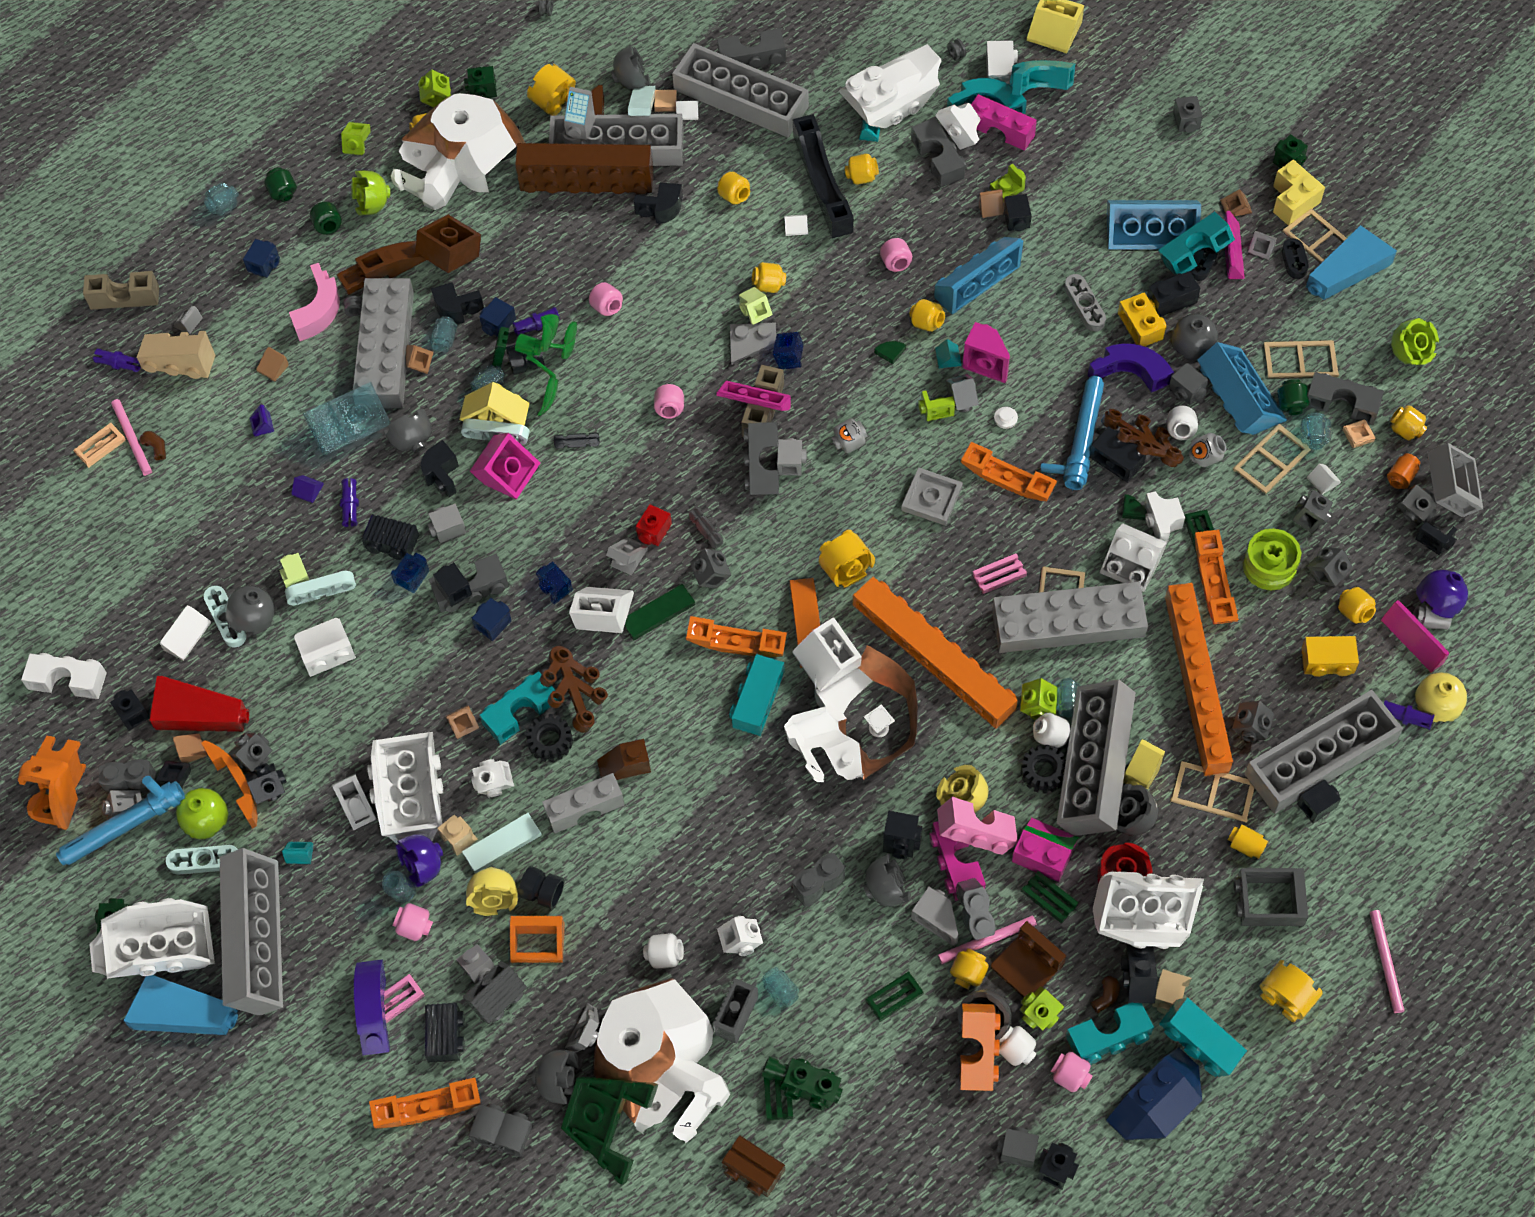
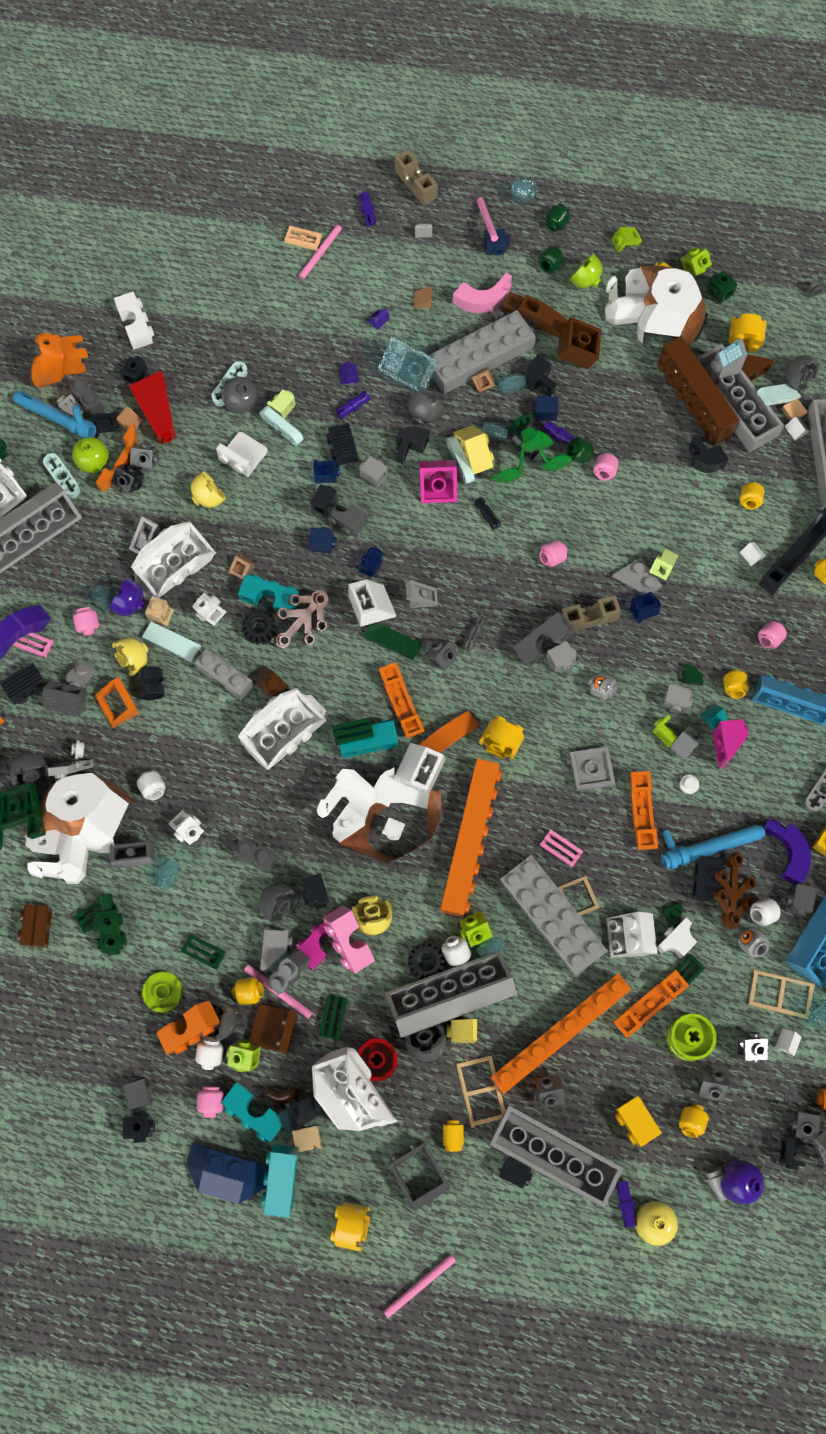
camera: 55 degrees right, 10 degrees up
tan wedge [137,331,215,379] -> none
reddish brown arm [139,431,166,460] -> none
white slope [160,605,211,661] -> none
teal slope [282,842,313,864] -> none
red brick [636,504,672,546] -> none
dark pink slope [717,381,791,411] -> none
yellow head [752,262,786,293] -> none
dark pink slope [1012,818,1079,882] -> none
dark pink slope [1381,600,1449,672] -> none
none -> white plate [71,740,84,759]
none -> lime tile [142,971,183,1013]
none -> light yellow cylinder [191,472,226,508]
none -> white slope [238,688,327,770]
none -> dark green tile [332,717,374,746]
none -> bright pink bar [477,197,498,241]
none -> dark green head [567,437,594,464]
none -> light grey brick [662,684,693,714]

